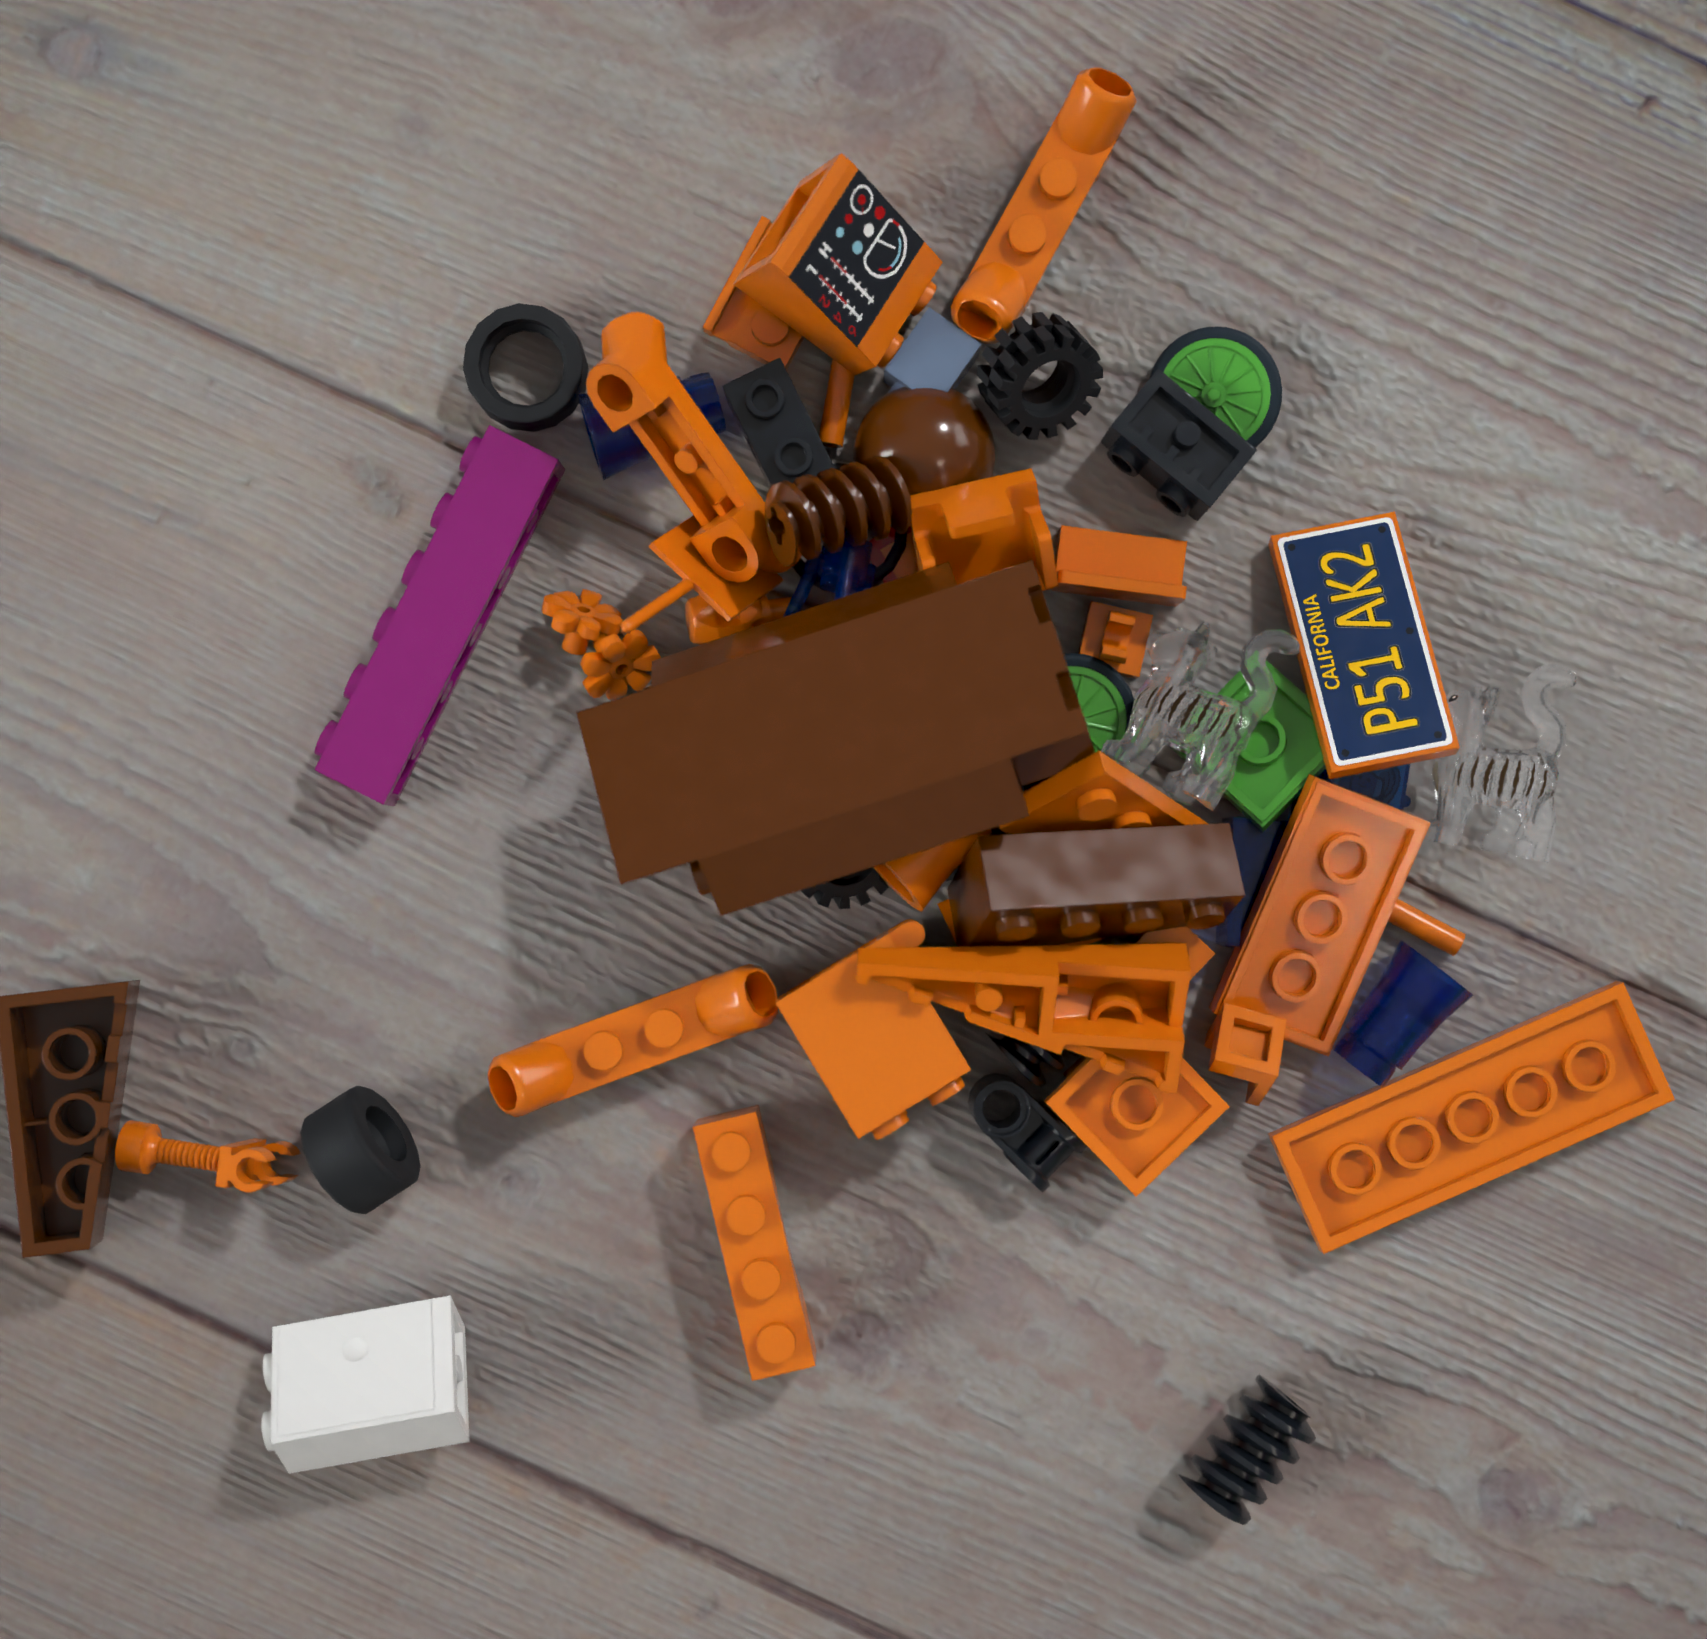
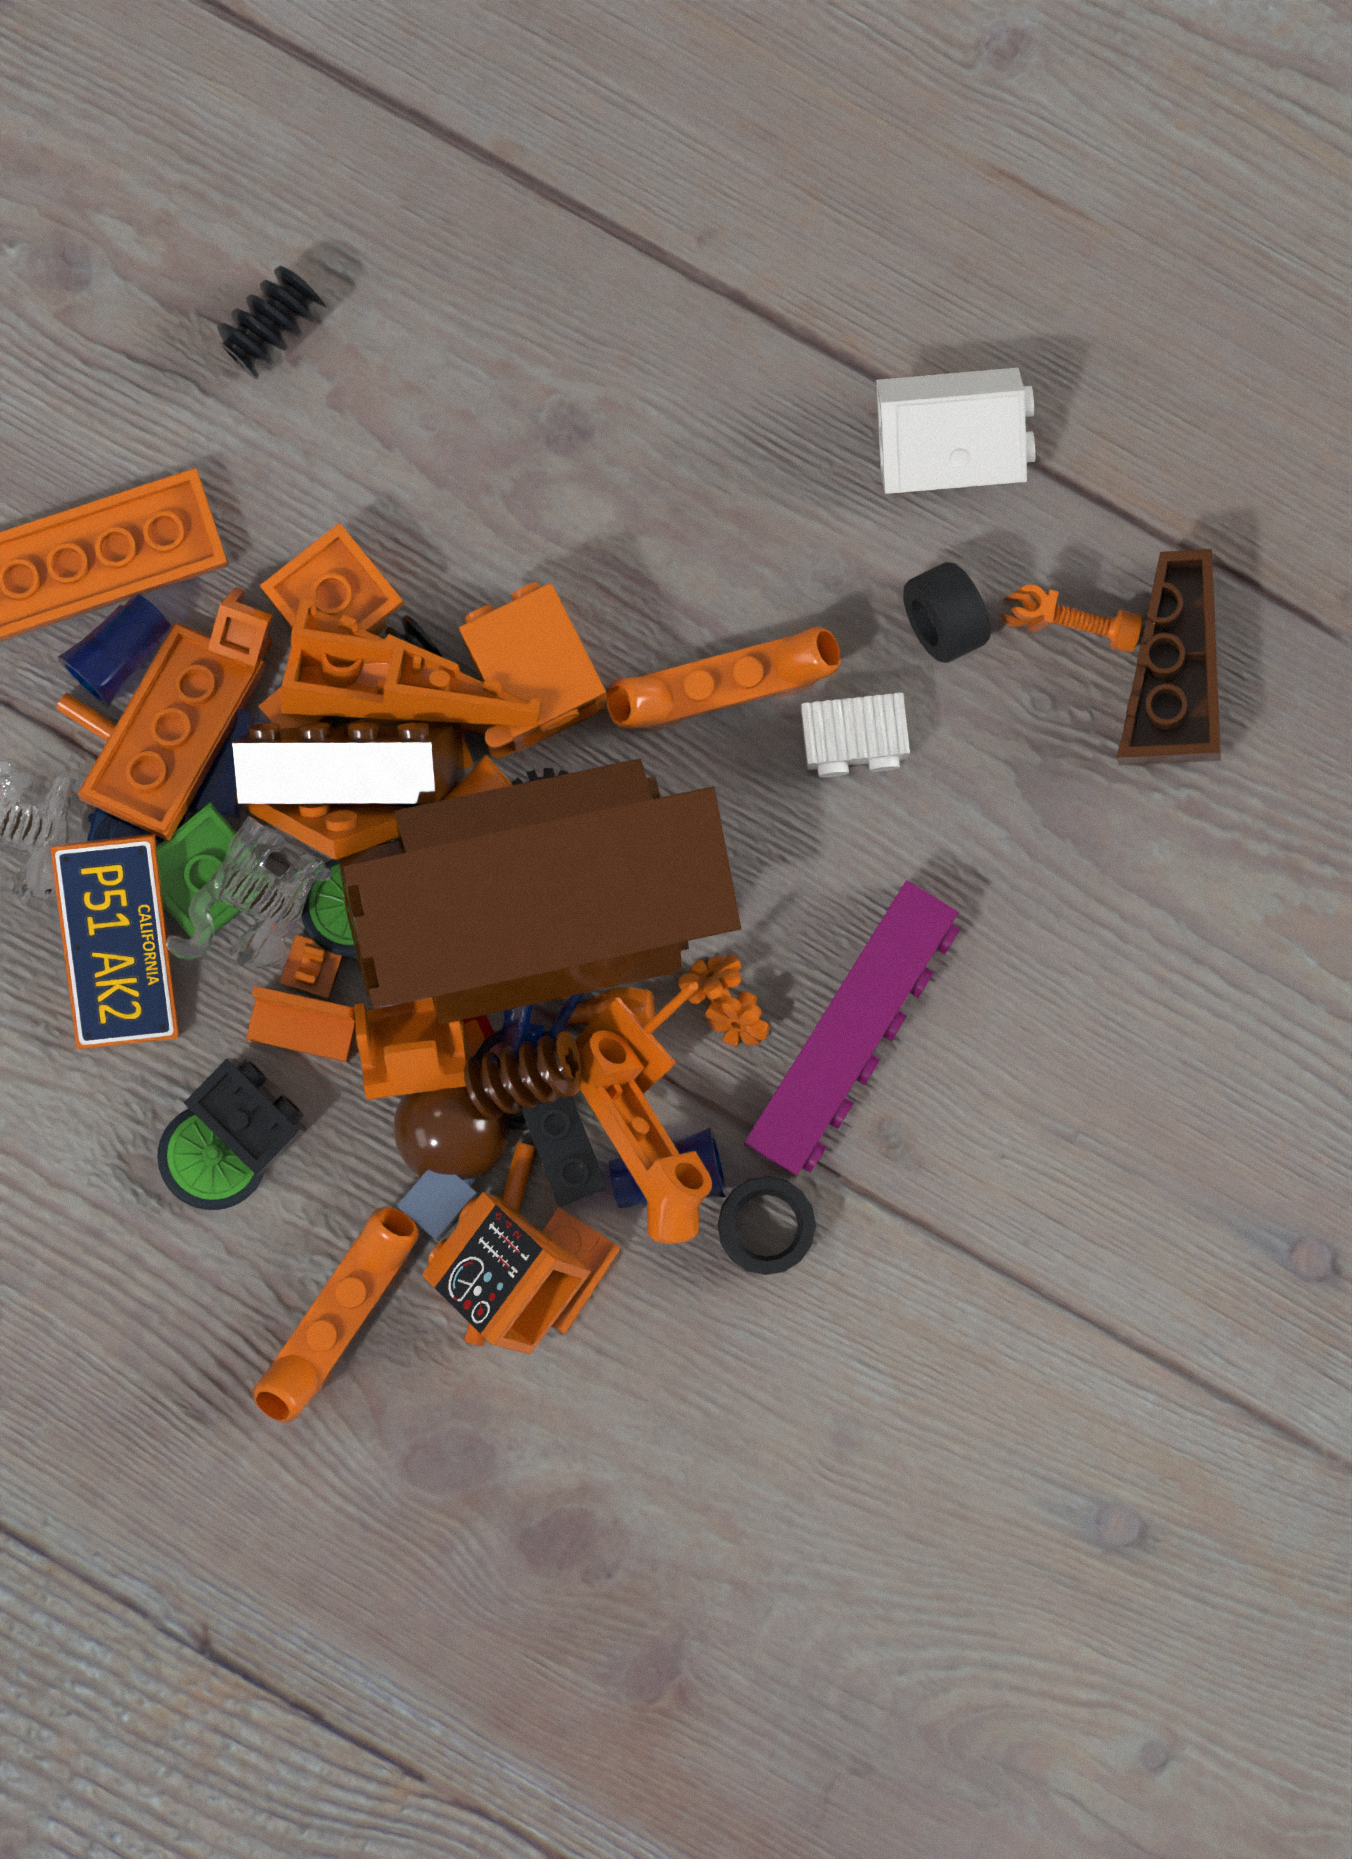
camera: 170 degrees left, 5 degrees down
orange arch [693,1104,817,1381] -> none
black piece [968,1073,1088,1192] -> none
black tyre [977,312,1103,440] -> none
none -> white brick [800,693,910,777]

